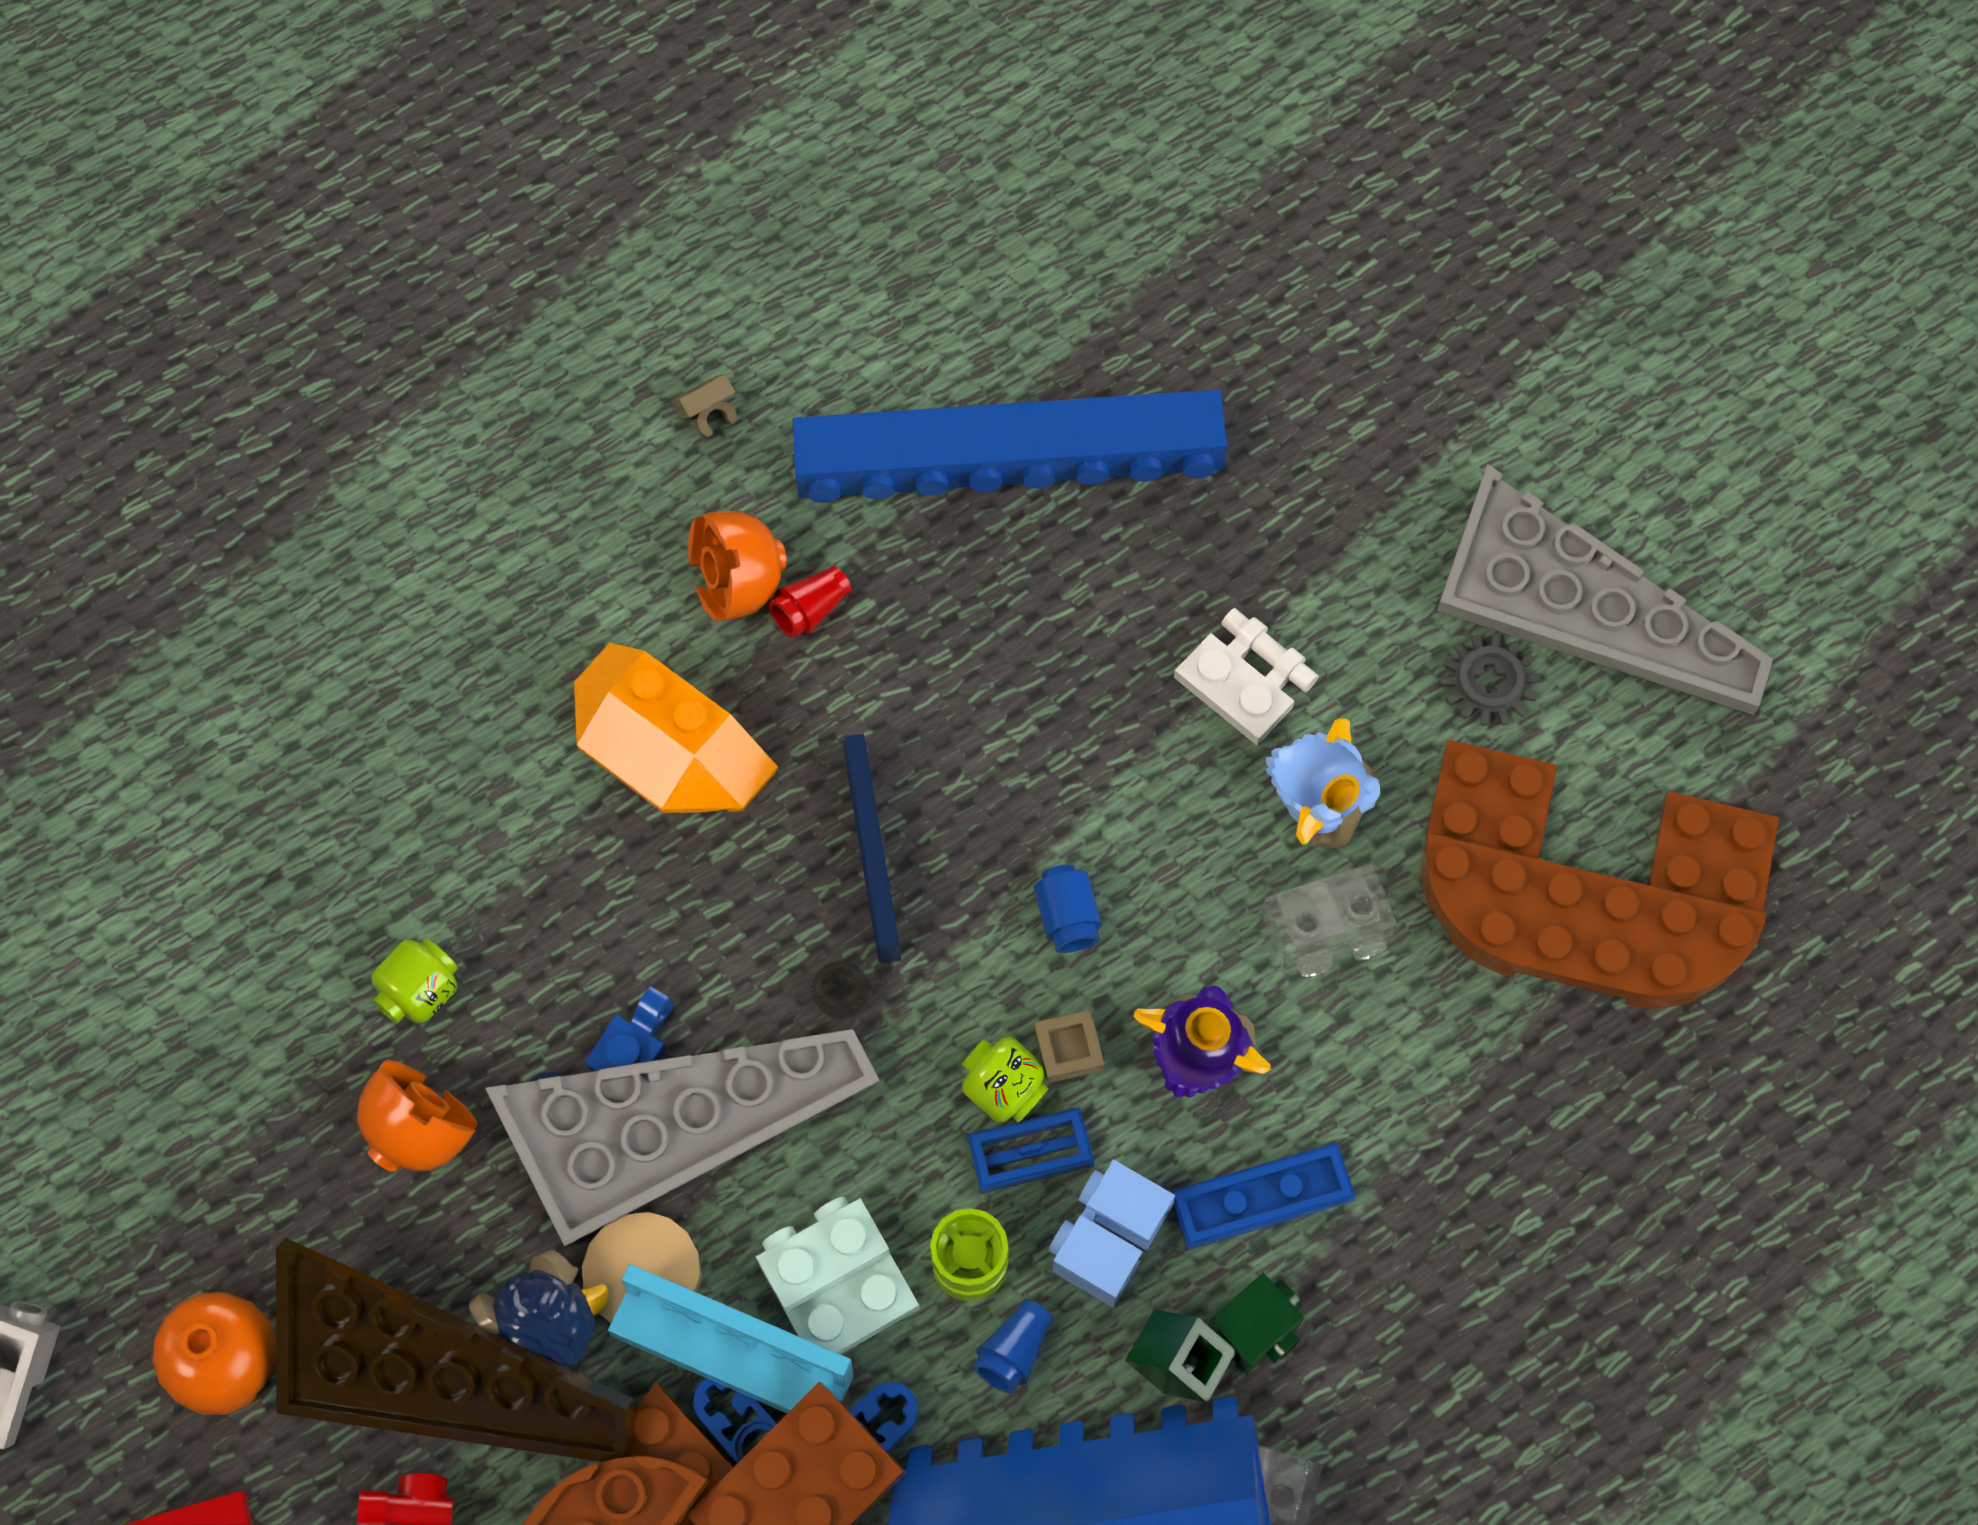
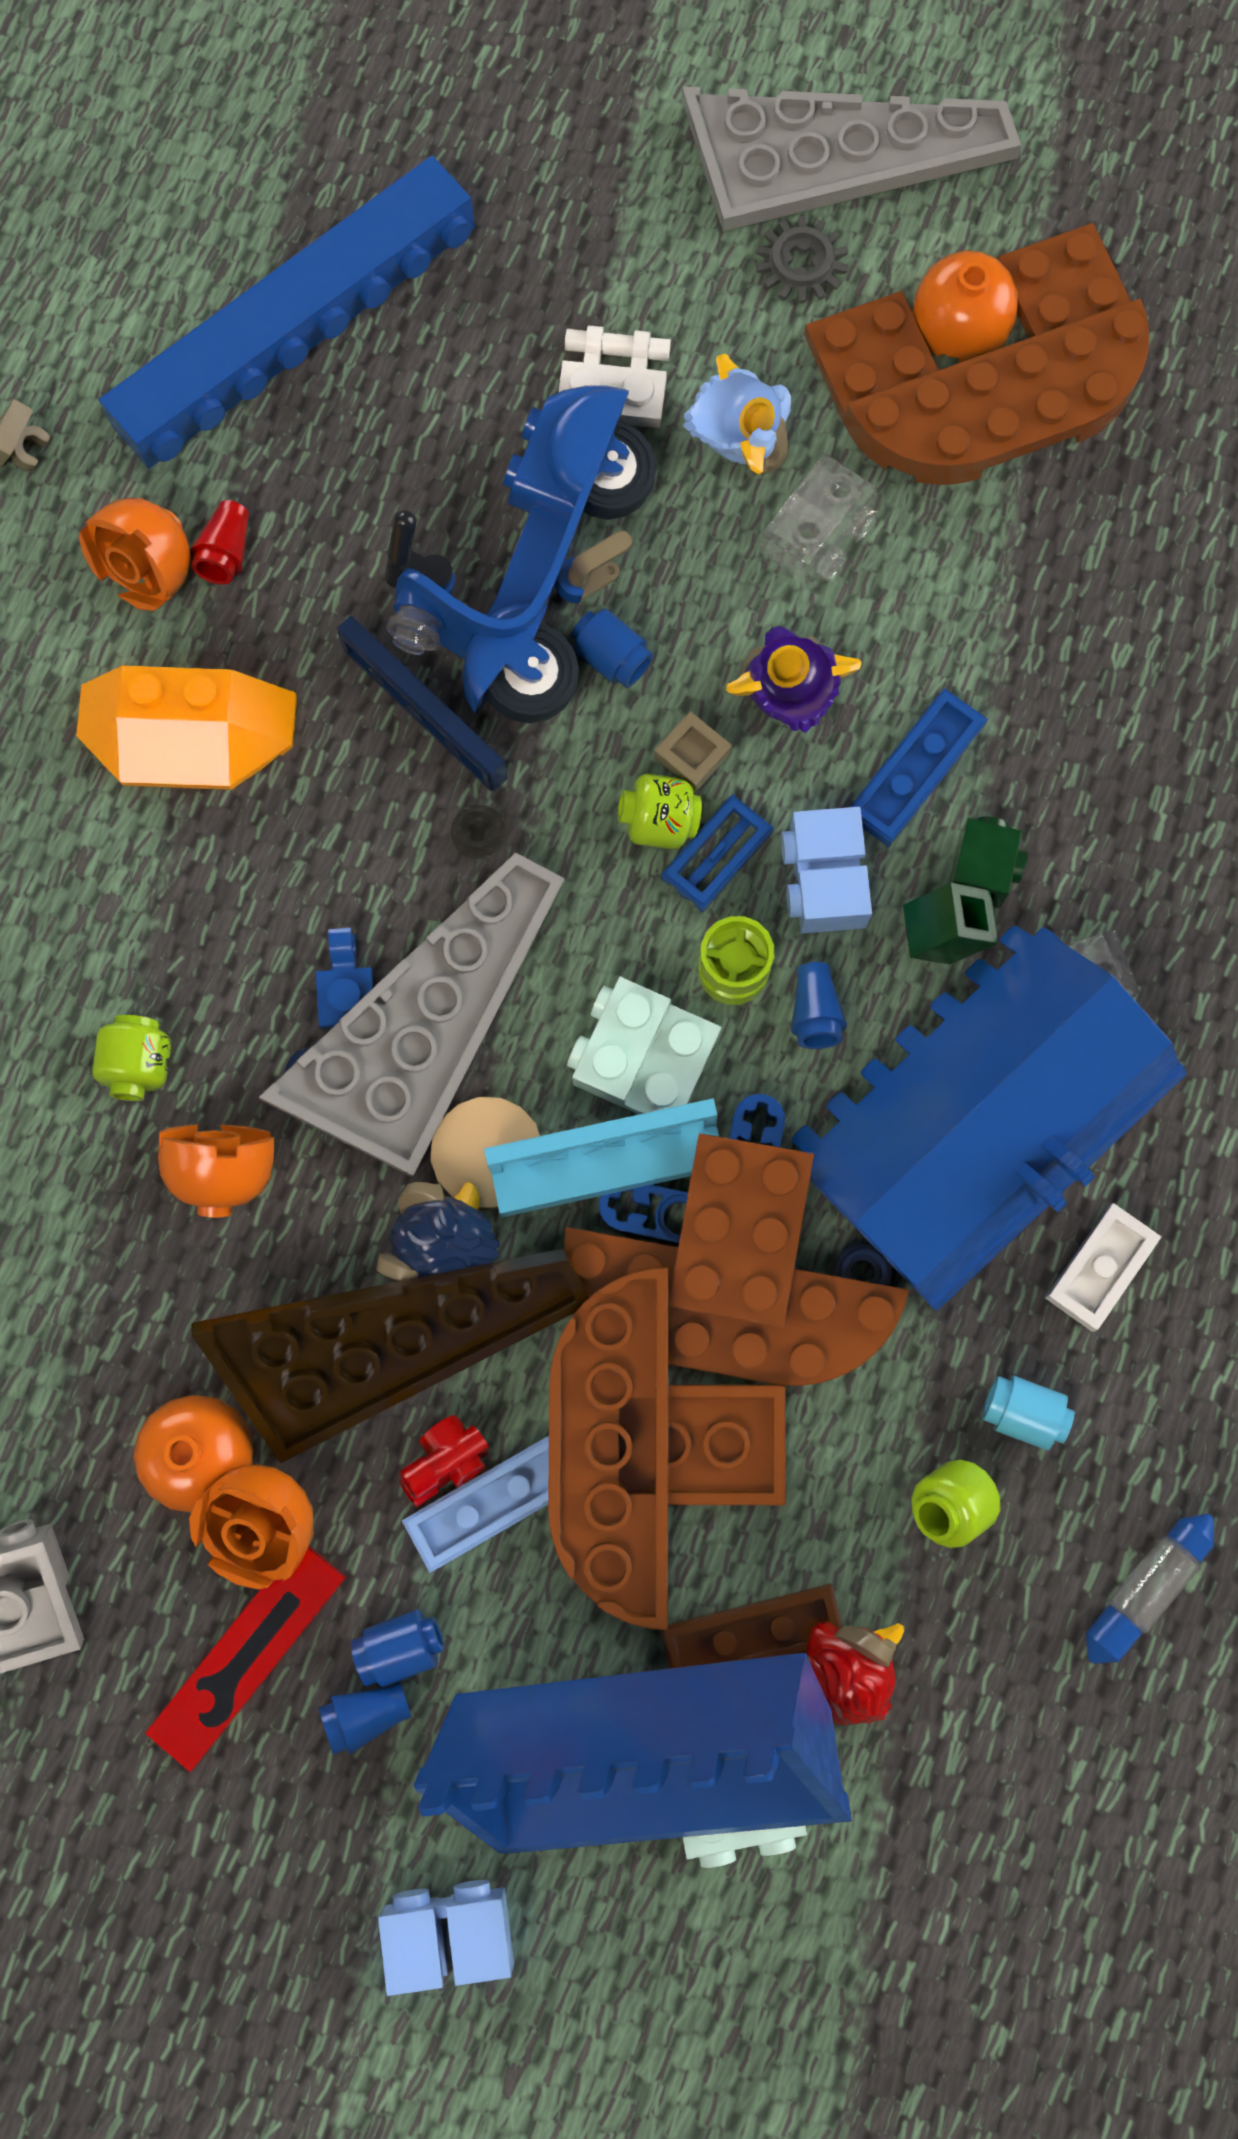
camera: 35 degrees left, 10 degrees up
none -> orange cylinder [189,1464,314,1589]
none -> blue piece [385,385,657,724]
none -> orange cylinder [912,250,1018,362]

